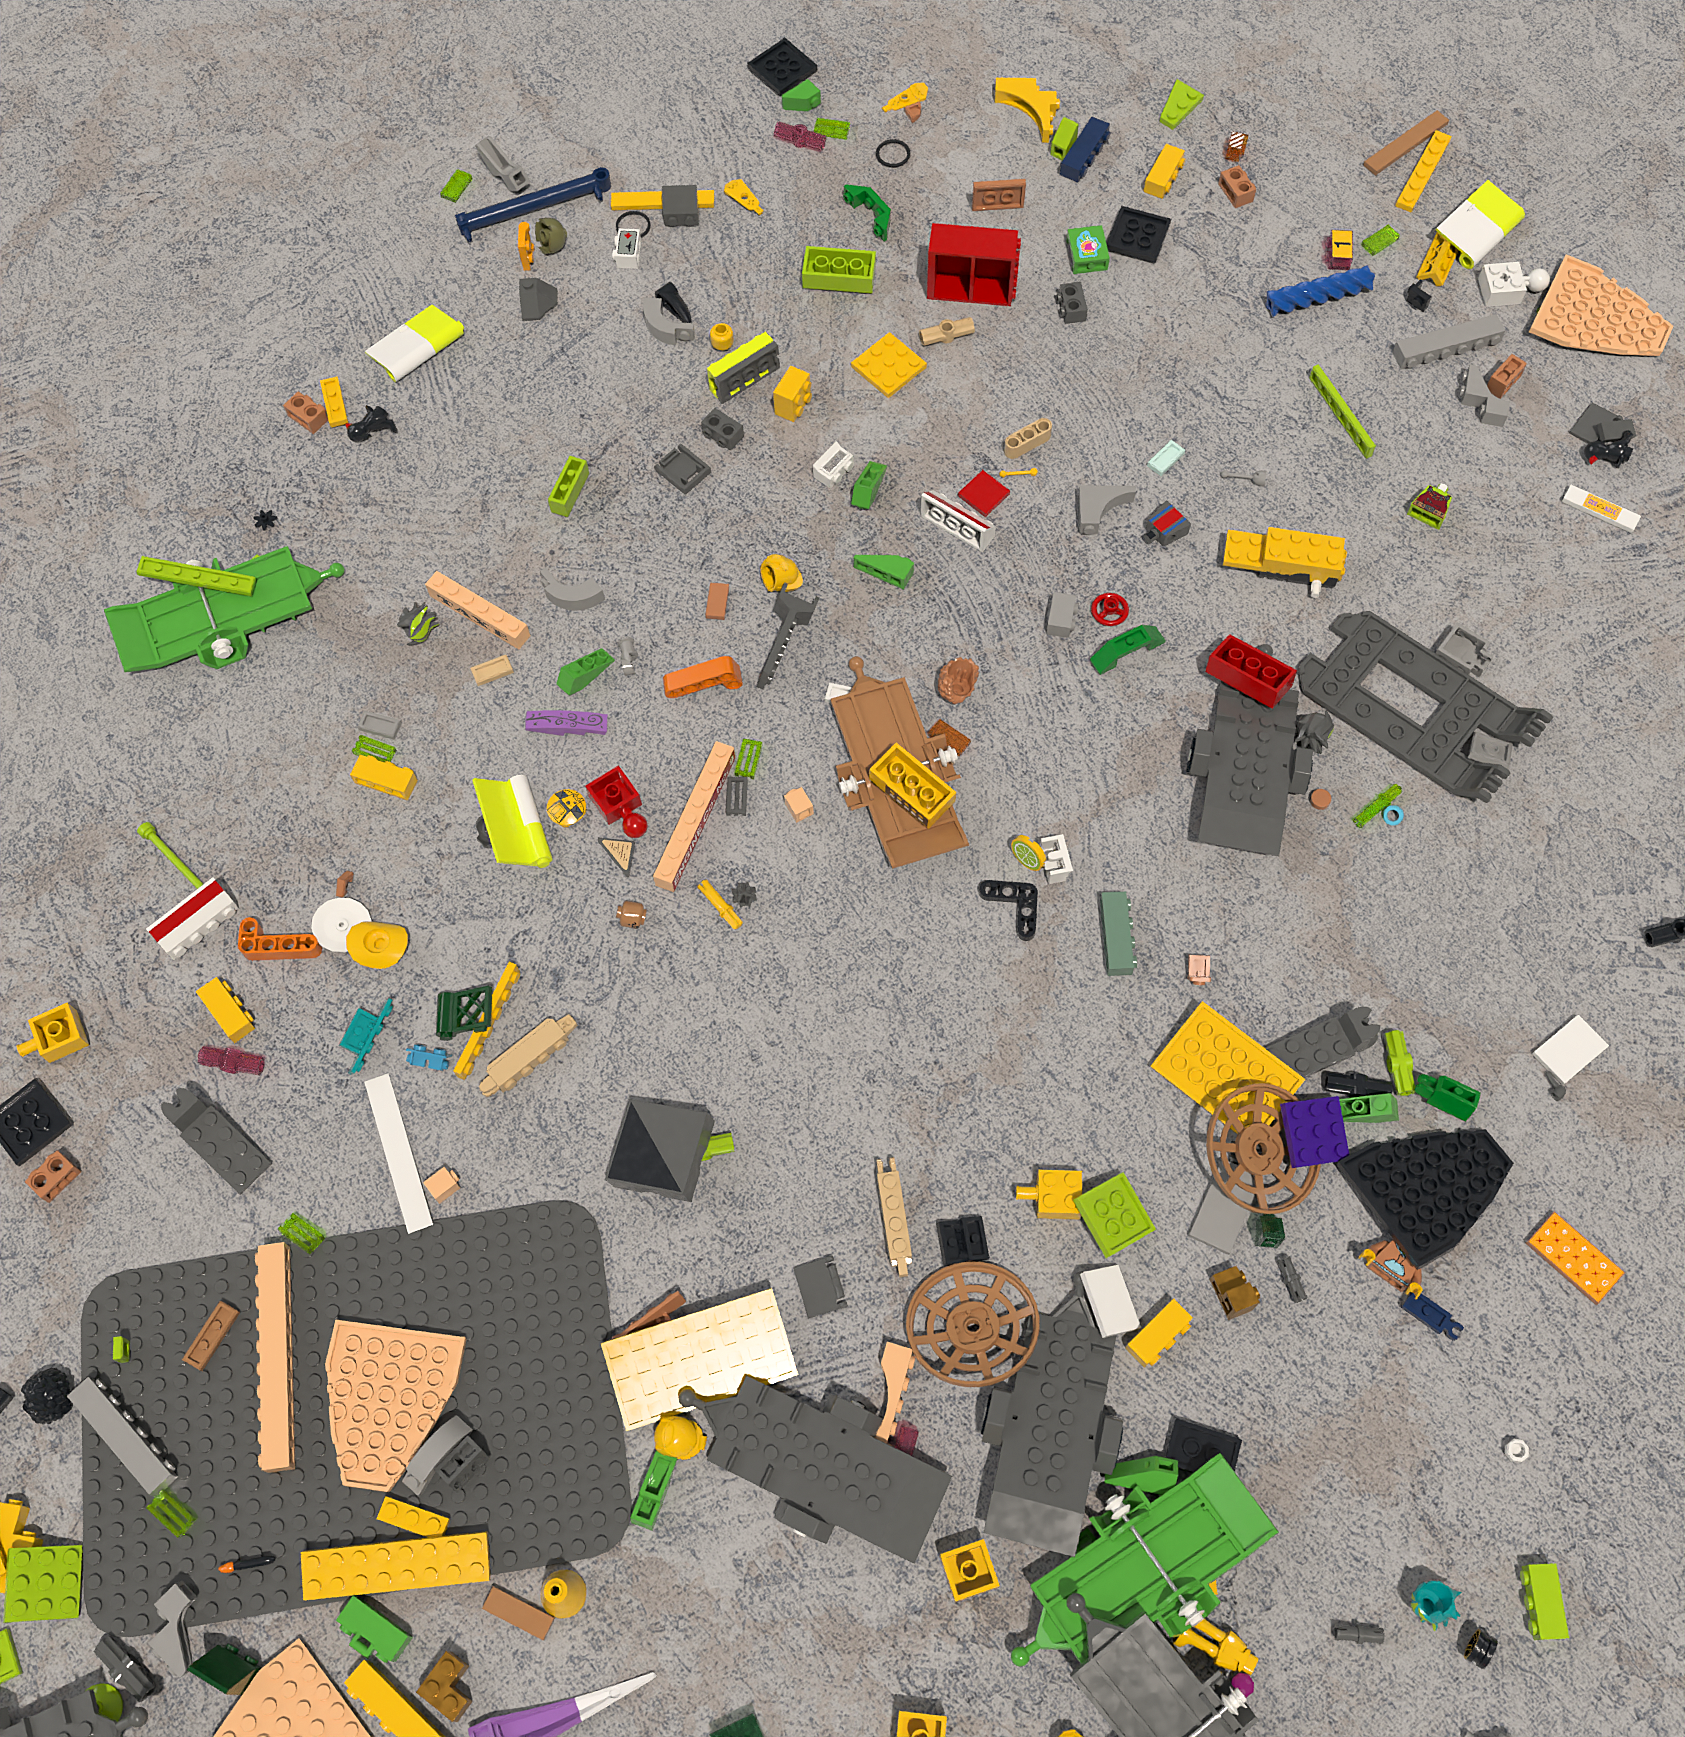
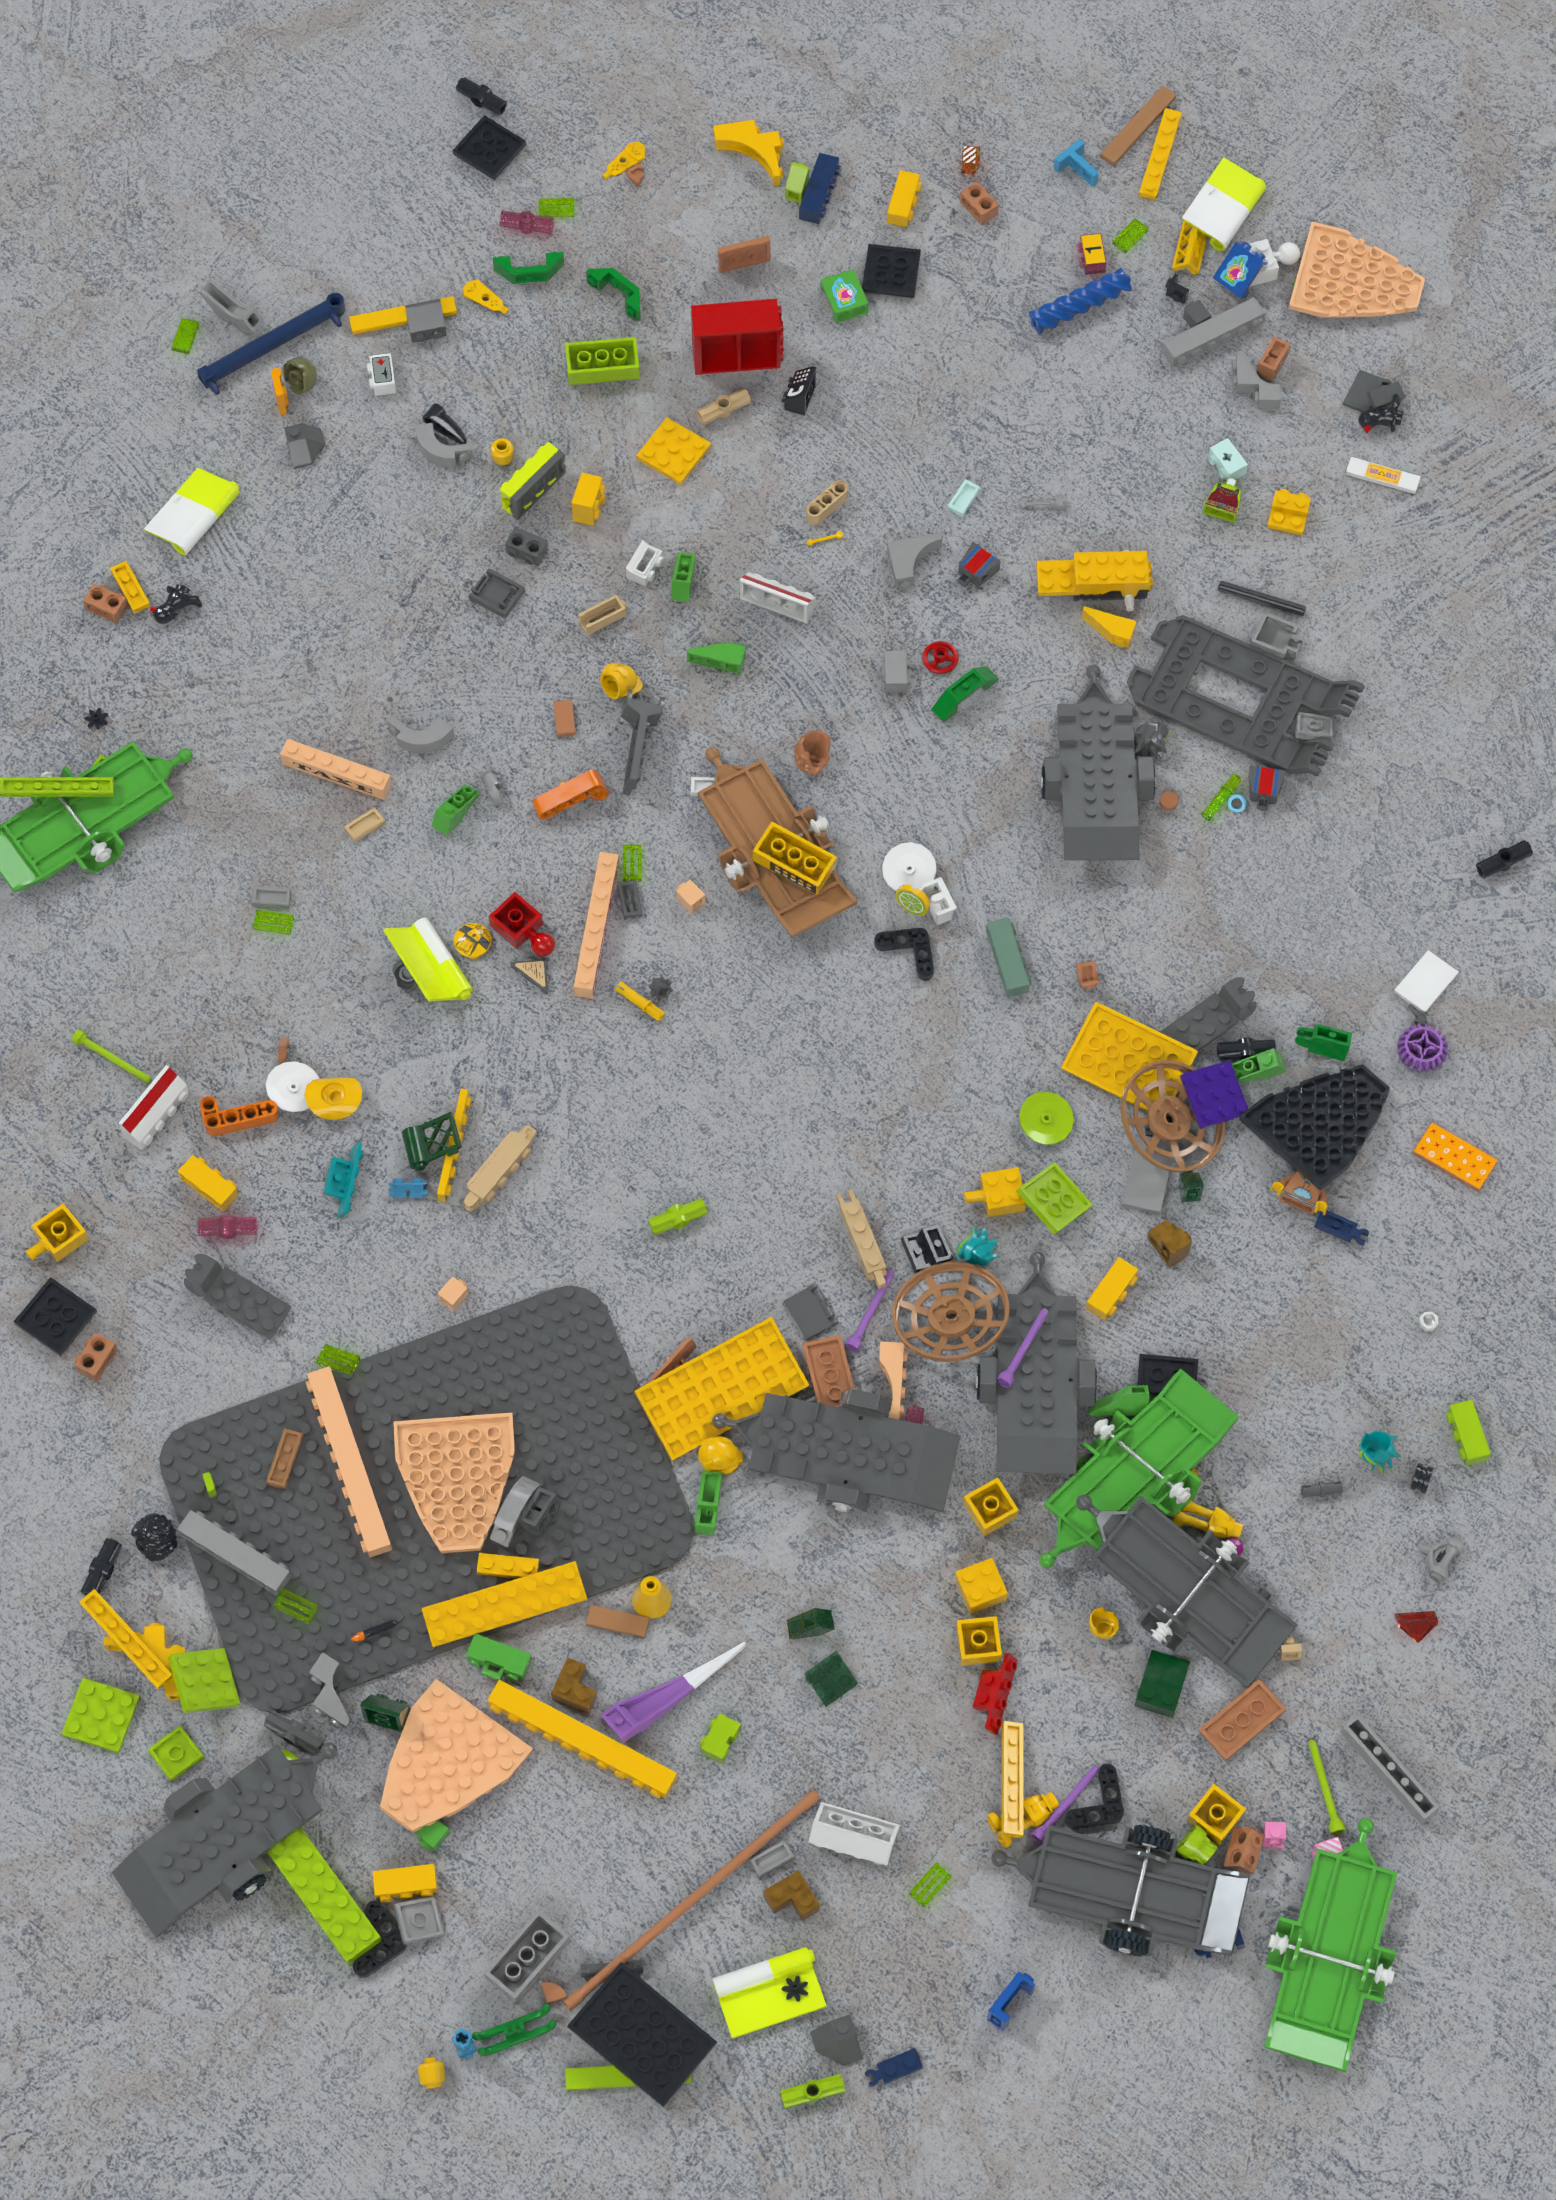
camera: 15 degrees left, 0 degrees up
yellow brick [350,755,418,800] -> none
white sticker [364,1073,433,1234] -> none
dark grey hair [397,602,439,646] -> none
medium lavender slope [525,710,608,736] -> none
lime brick [548,455,589,517] -> none
dark grey tile [605,1099,715,1202] -> none
black piece [616,211,650,238] -> none
medium nougat head [616,901,647,929] -> none
bright green slope [782,79,821,111] -> none
black piece [876,139,911,167] -> none
clear orange tile [928,719,971,757] -> none
red tile [958,470,1010,517] -> none
dark grey brick [1056,281,1088,324] -> none
white tile [1080,1265,1141,1338] -> none
lime wing [1159,79,1204,130] -> none
red brick [1205,634,1297,709] -> none
dark grey pin [1277,1256,1308,1303] -> none
lime tile [1309,364,1376,459] -> none
lime piece [1384,1030,1415,1096] -> none
none -> black piece [456,77,507,115]
none -> green slope [493,252,564,284]
none -> tan window [578,595,627,637]
none -> black slope [782,366,816,416]
none -> clear green slope [787,1608,835,1640]
none -> nougat plate [802,1335,855,1407]
none -> medium lavender piece [845,1270,894,1352]
none -> white piece [882,842,937,891]
none -> yellow brick [954,1558,1008,1614]
none -> teal hair [956,1226,999,1266]
none -> medium lavender piece [997,1308,1048,1388]
none -> lime piece [1019,1091,1074,1145]
none -> dark azure bracket [1054,139,1099,187]
none -> yellow slope [1082,606,1136,649]
none -> dark grey brick [1183,300,1211,328]
none -> light aqua brick [1208,438,1248,480]
none -> blue panel [1213,241,1268,298]
none -> black axle [1218,581,1306,616]
none -> torso [1248,765,1286,811]
none -> yellow plate [1267,489,1311,536]
none -> medium lavender gear [1397,1023,1449,1073]

